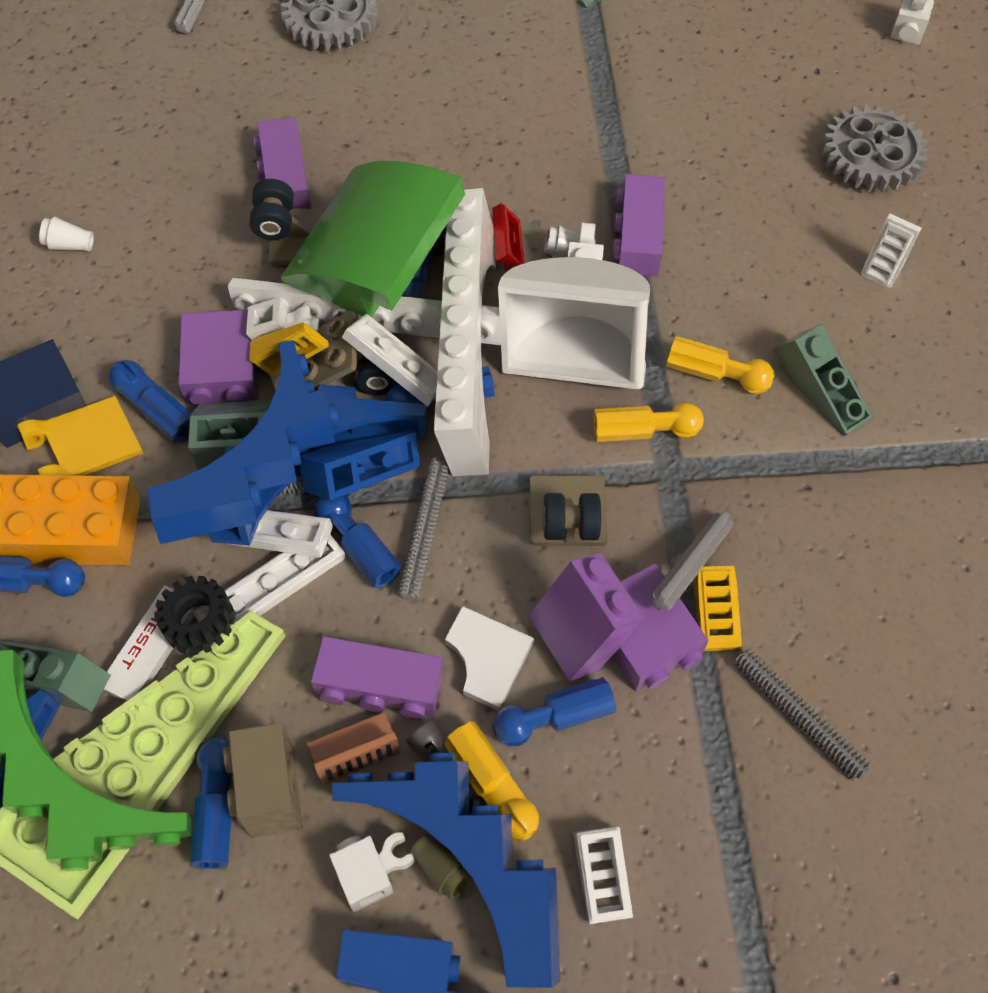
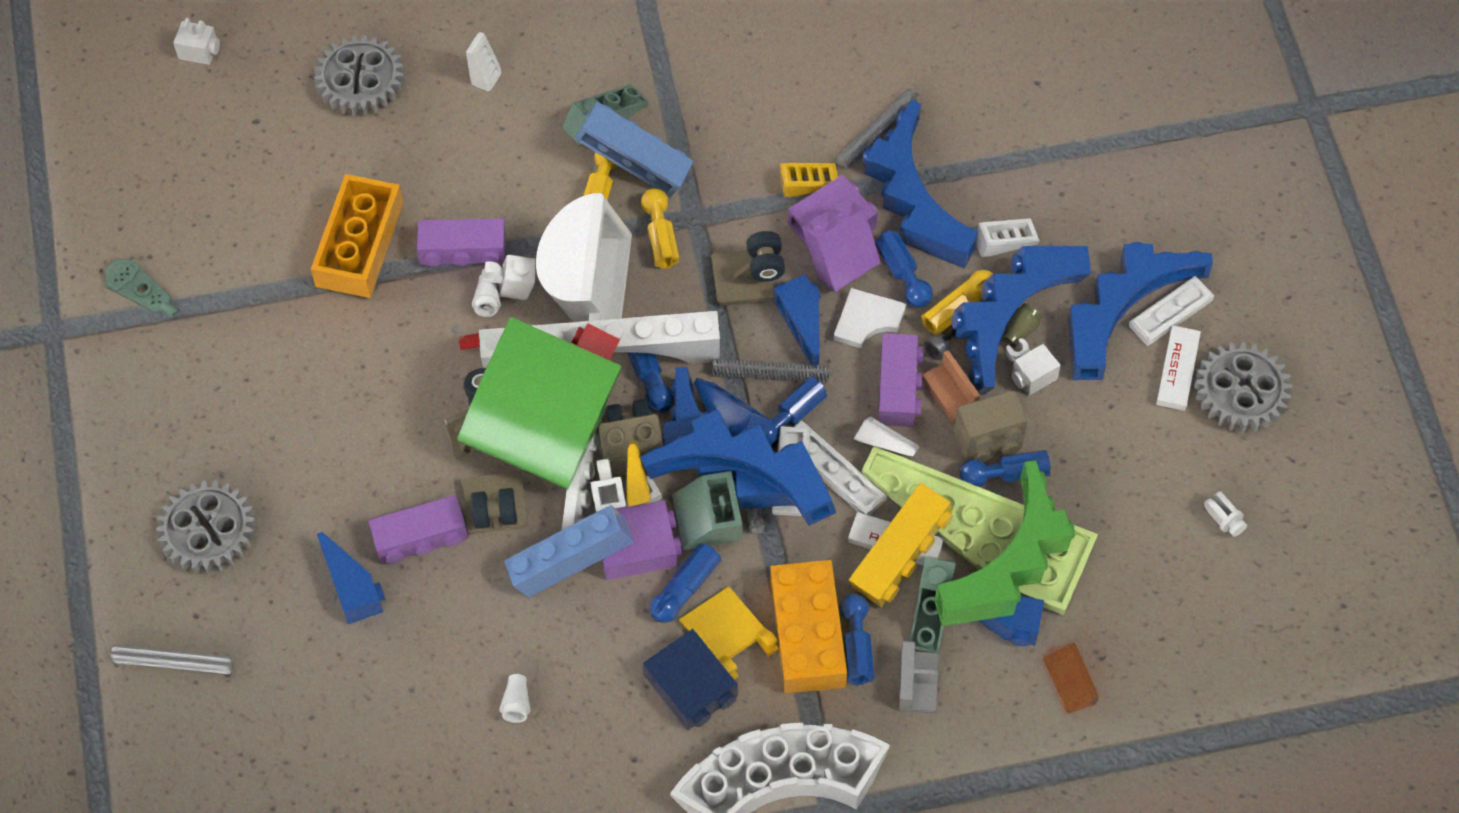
camera: 95 degrees left, 0 degrees up
black tyre [154,576,235,655] -> none
white tile [342,313,438,407] -> none
light grey axle [651,511,734,611] -> none
none -> light orange brick [311,174,403,298]
none -> blue slope [317,532,386,624]
none -> medium blue brick [504,505,635,598]
none -> red brick [571,323,620,360]
none -> medium blue brick [574,102,693,197]
none -> blue slope [774,274,821,368]
none -> yellow brick [849,482,953,608]
none -> white slope [854,416,920,457]
none -> blue arch [862,100,978,269]

